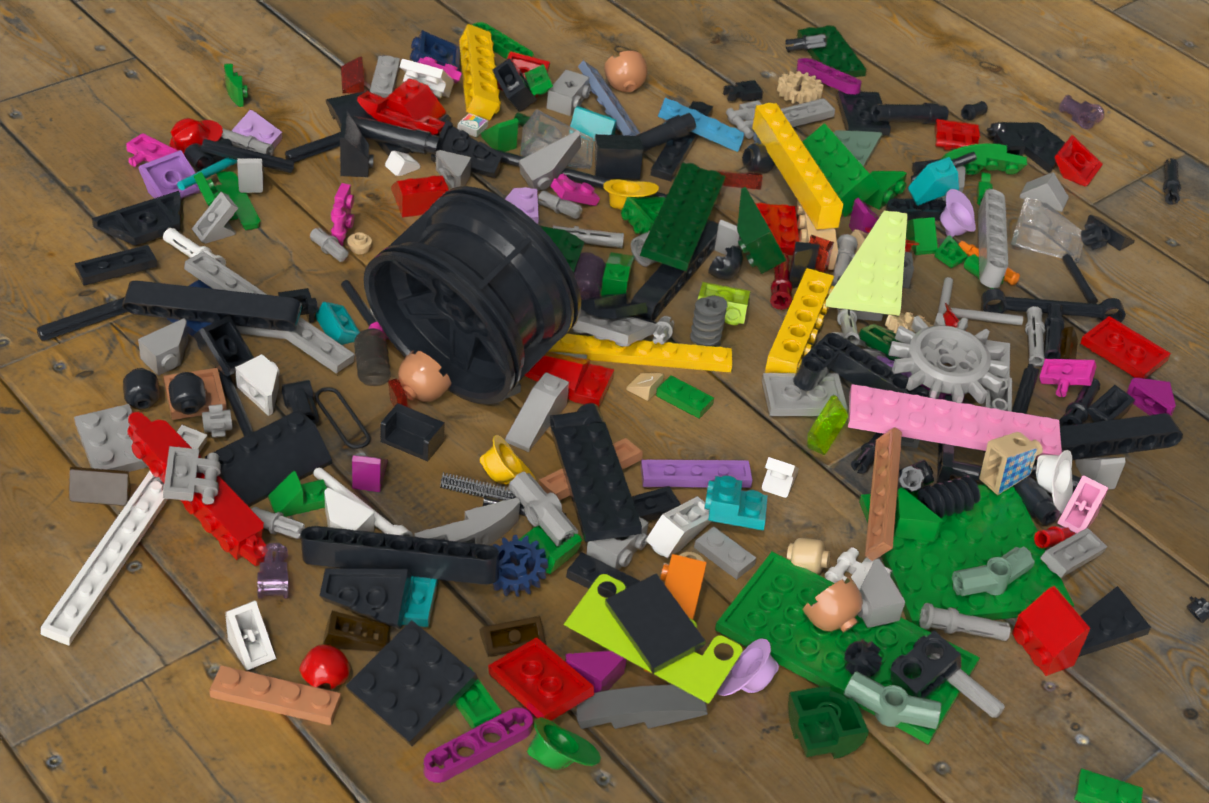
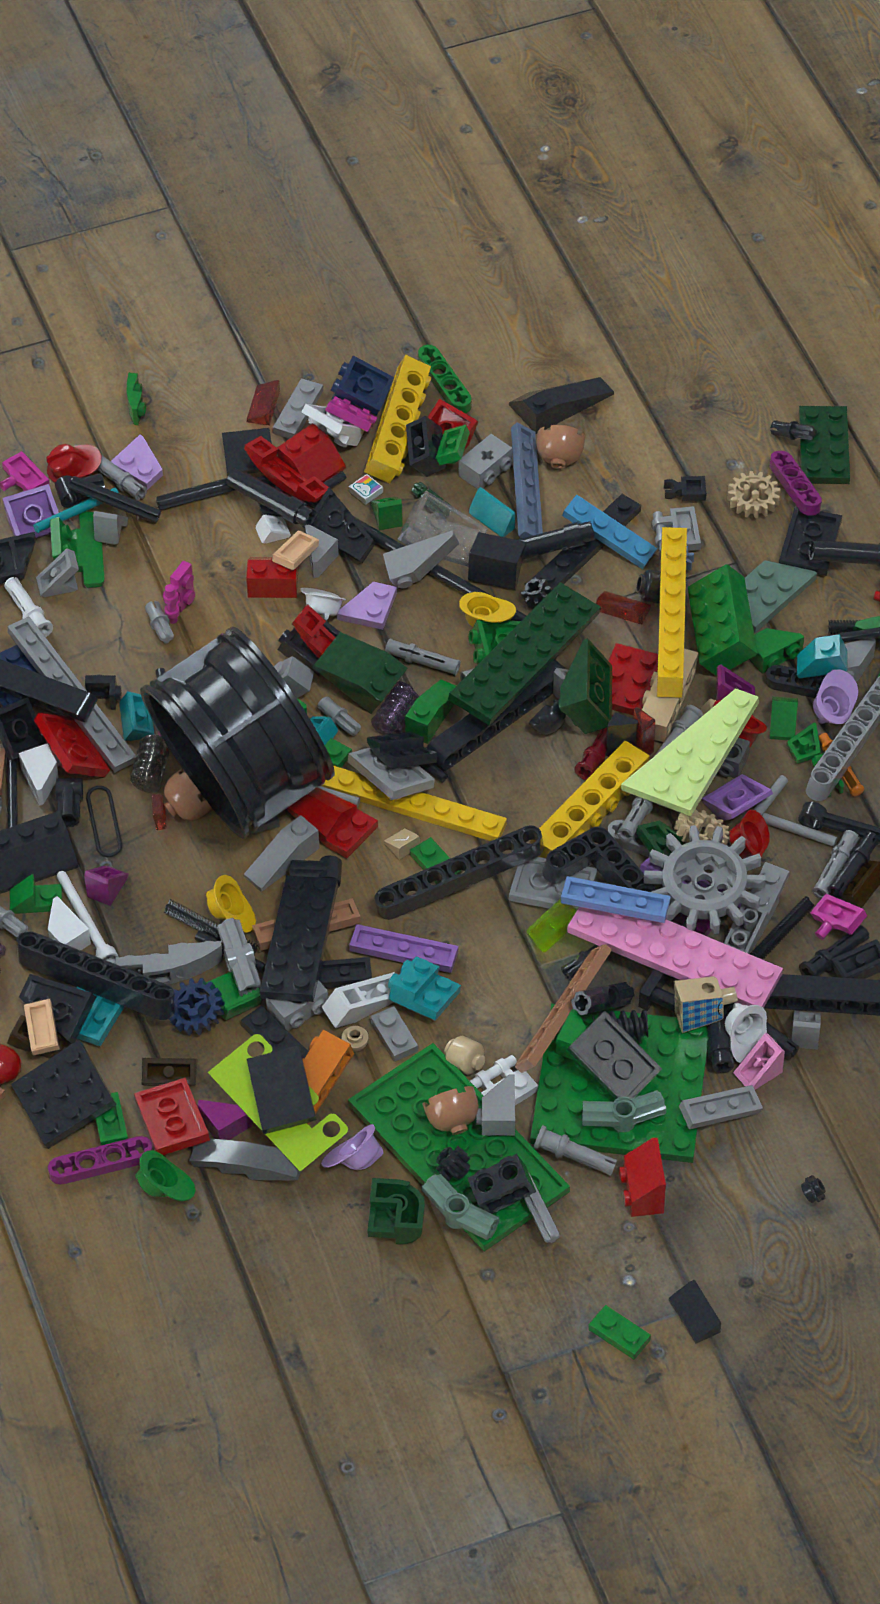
camera: 25 degrees right, 10 degrees up
black slope [340,111,374,177] -> none
tan plate [347,232,372,254] -> none
black panel [380,403,445,462] -> none
light grey axle [538,190,583,218] -> none
dark pink plate [550,174,600,206] -> none
light grey axle [652,316,674,345] -> none
dark grey piece [690,295,727,347] -> none
lime plate [698,282,750,325] -> none
white slope [762,457,799,497] -> none
light grey plate [781,98,835,127] -> none
red axle [1034,526,1075,548] -> none
black wing [1078,586,1151,657] -> none
none -> light nougat tile [24,999,59,1056]
none -> red plate [34,713,110,777]
none -> light nougat tile [272,530,319,570]
none -> black beam [374,825,544,920]
none -> black wedge [509,377,614,434]
none -> black gear [521,577,552,608]
none -> medium blue plate [561,876,670,923]
none -> black tile [567,1011,662,1099]
none -> black slope [669,1280,721,1344]
none -> medium lavender slope [702,774,773,821]

